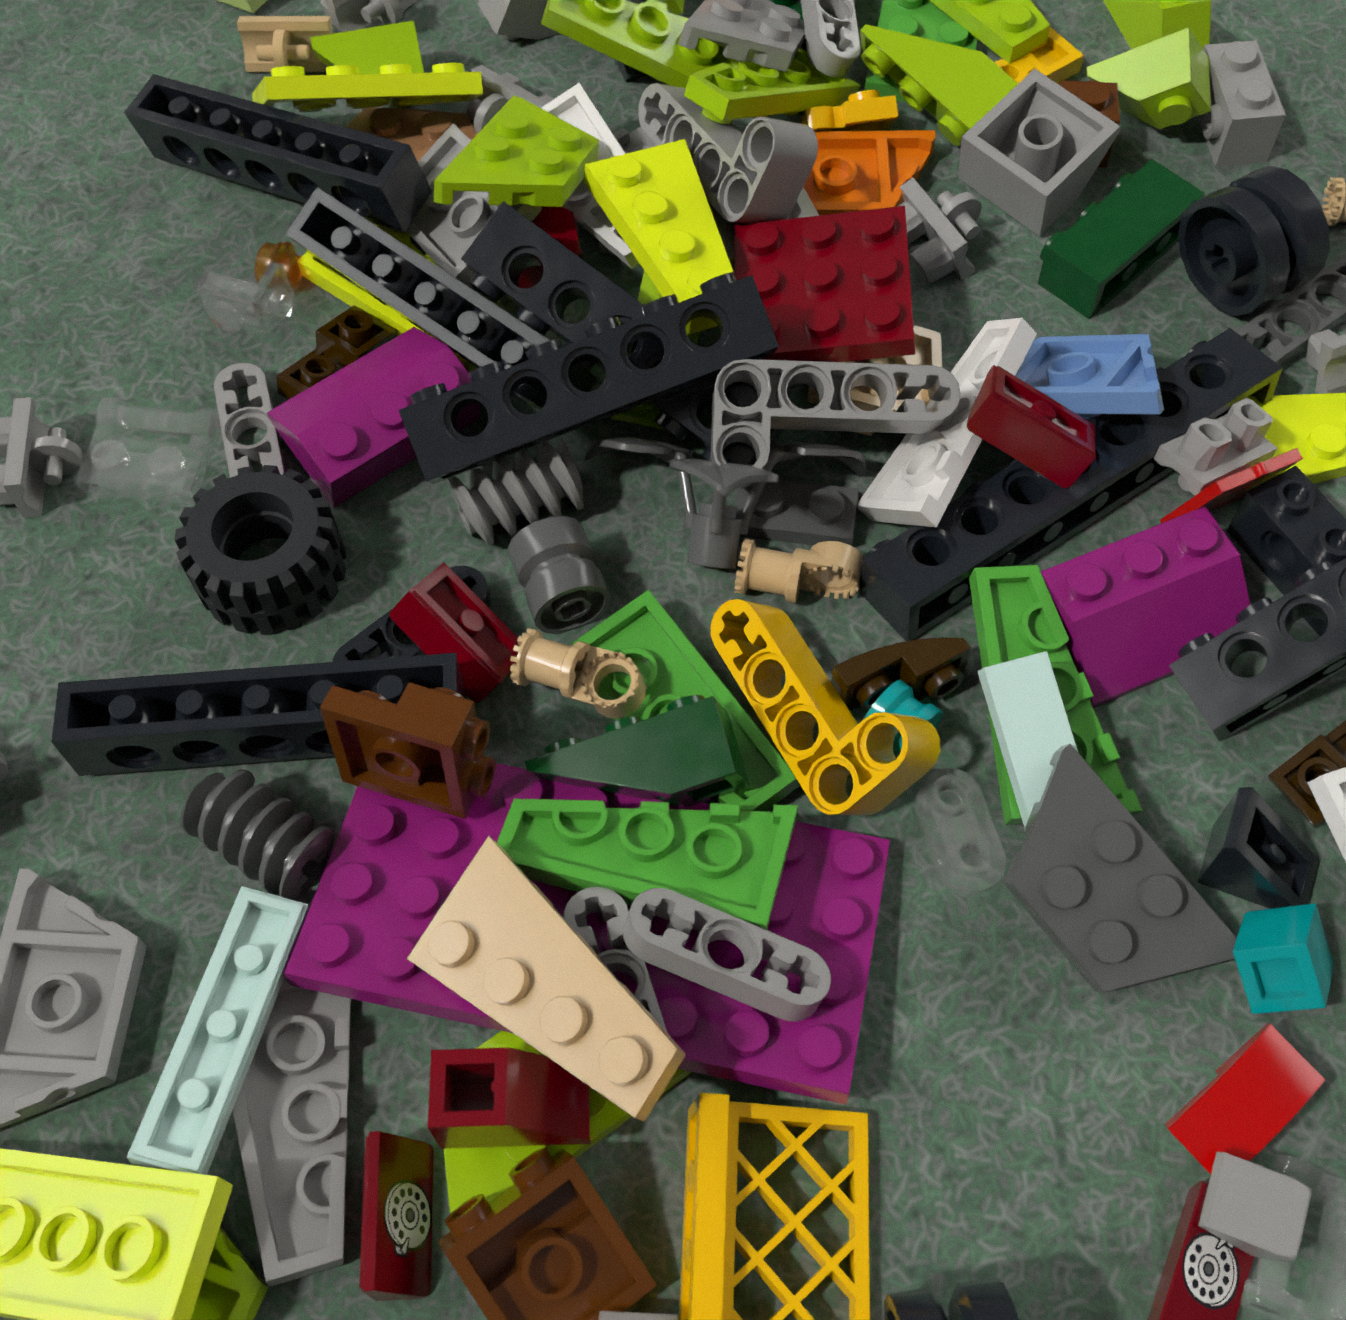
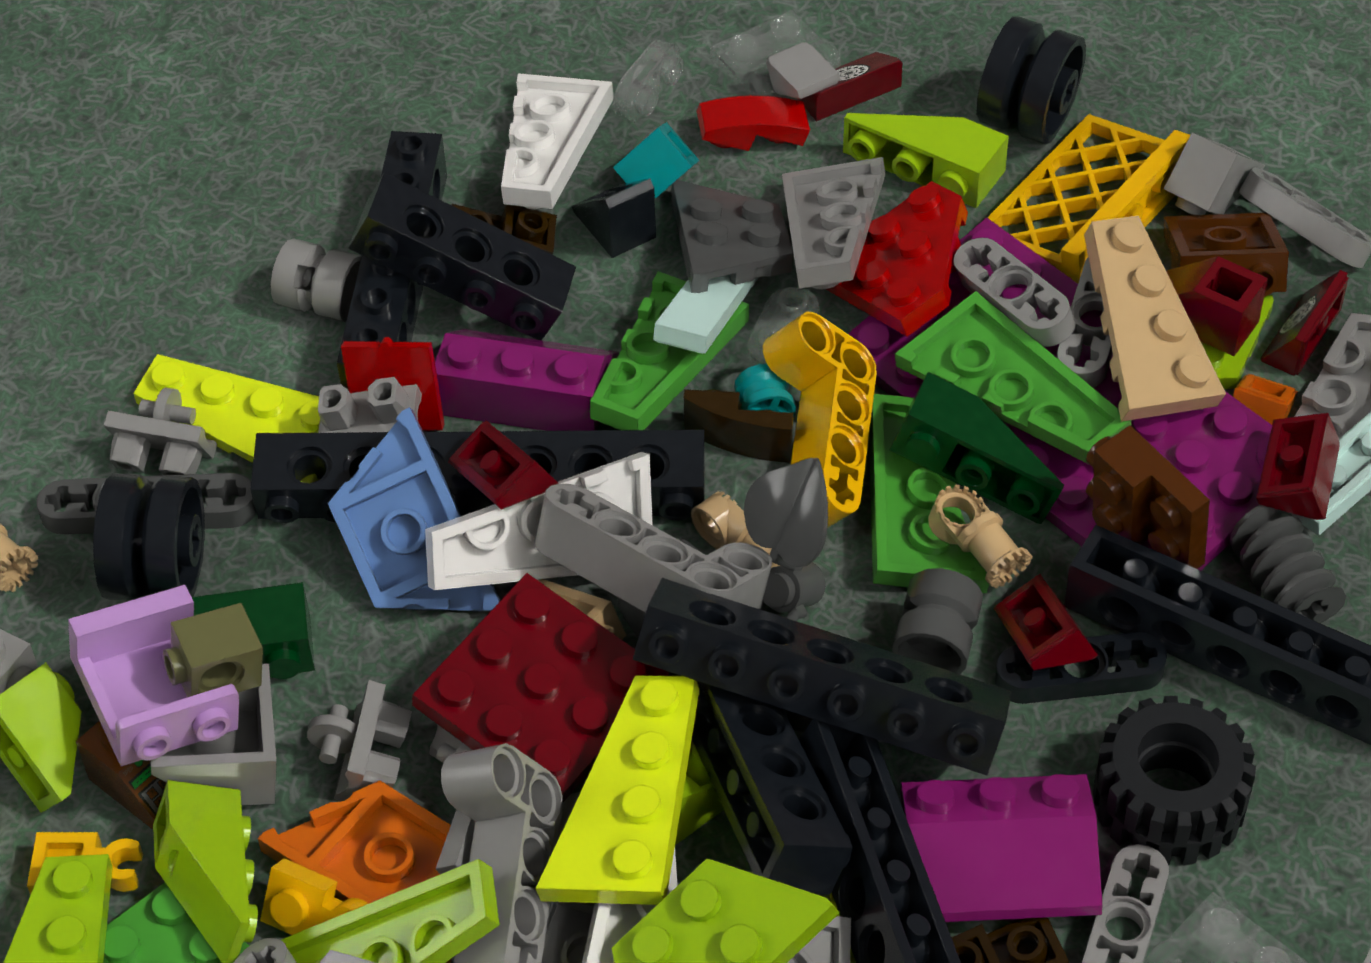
camera: 145 degrees left, 10 degrees down
none -> lavender panel [68,585,239,766]
none -> olive brick [163,603,263,697]
none -> light grey wing [782,157,885,289]
none -> red plate [826,181,968,337]
none -> lime slope [843,113,1009,208]
none -> orange slope [1233,374,1298,425]
none -> dark red slope [1256,413,1340,520]

